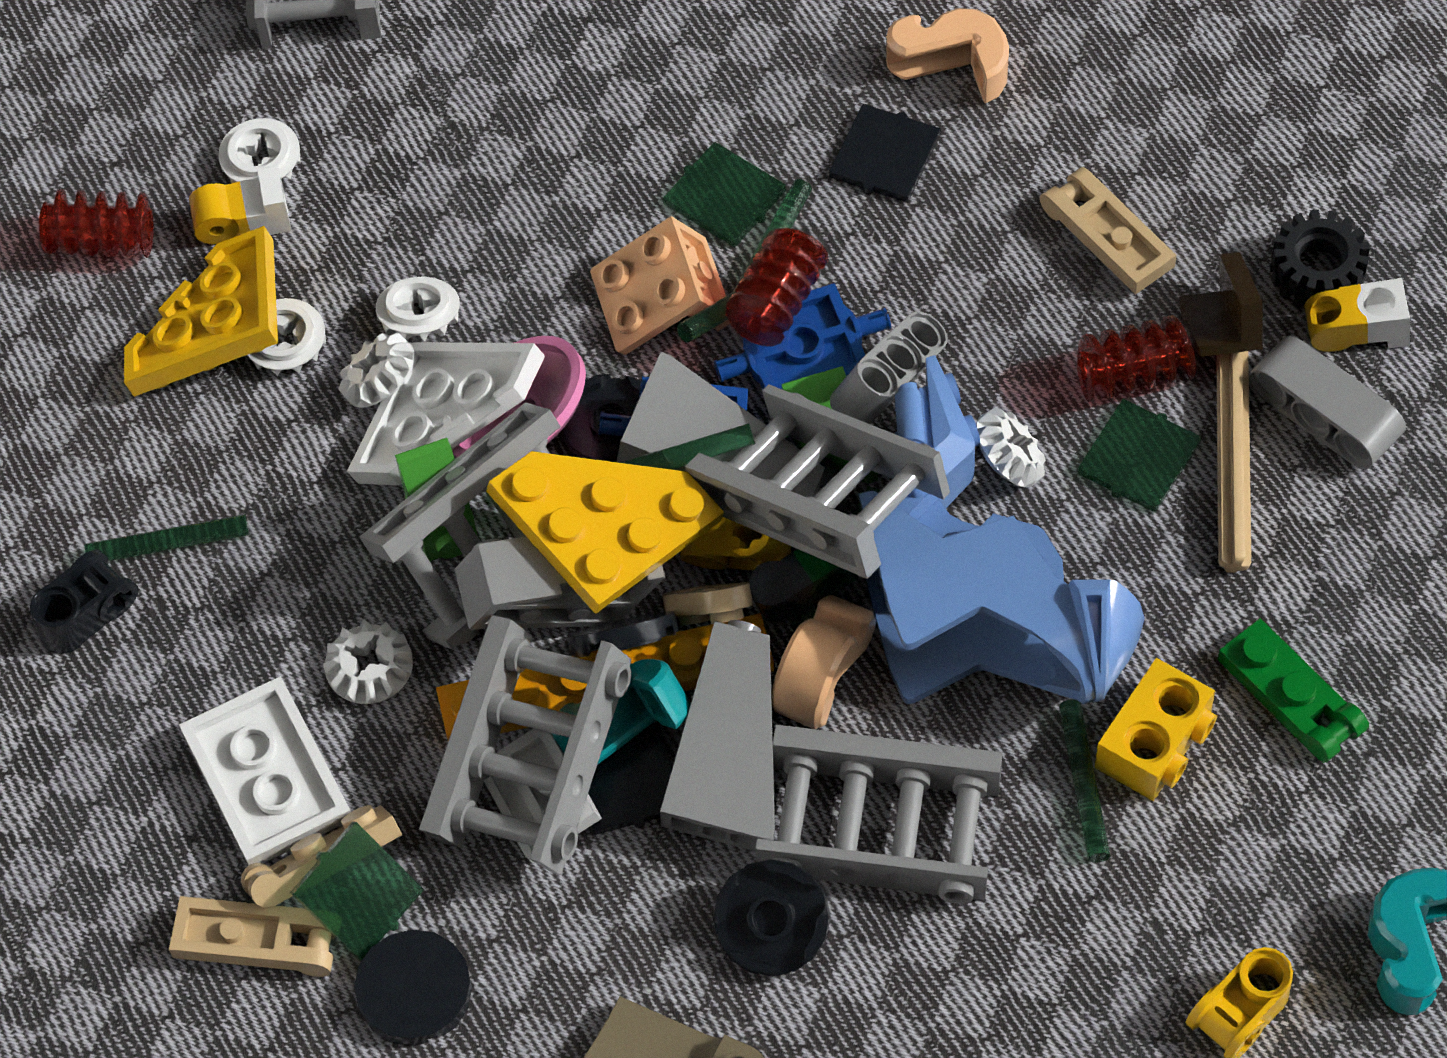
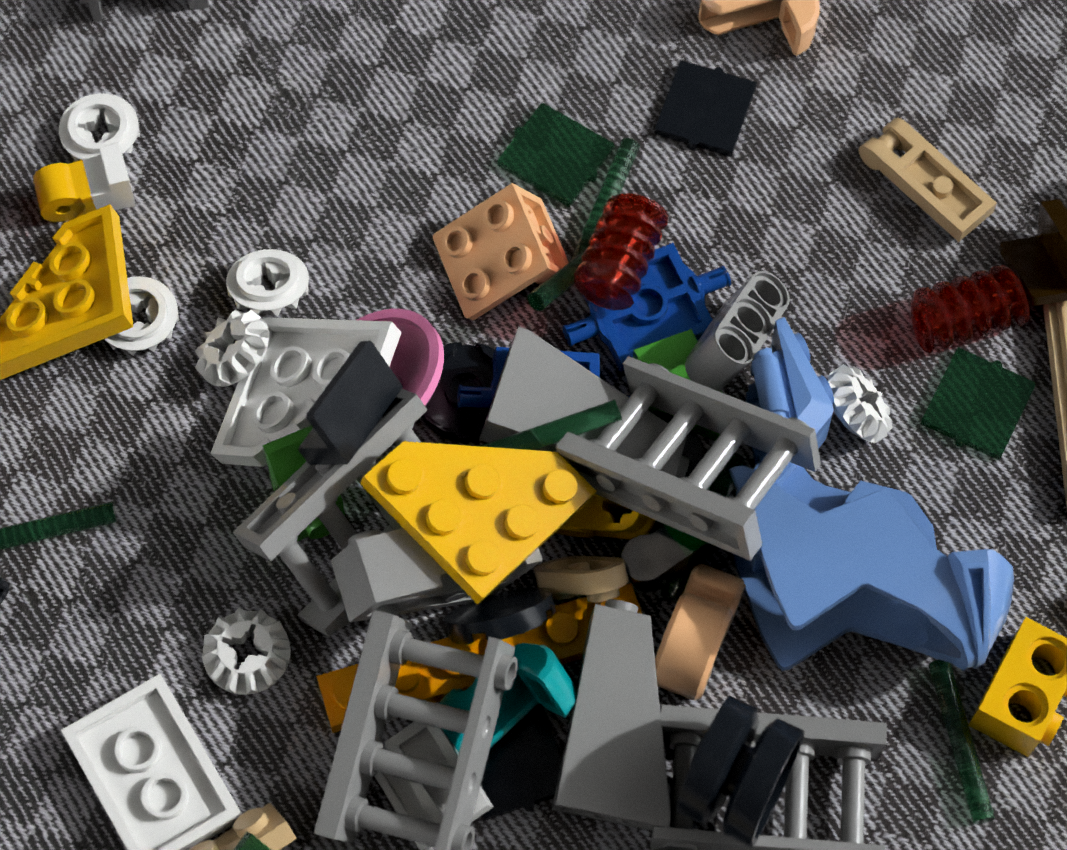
camera: 10 degrees left, 5 degrees up
none -> black panel [298,341,403,465]
none -> black wheel [676,696,805,848]

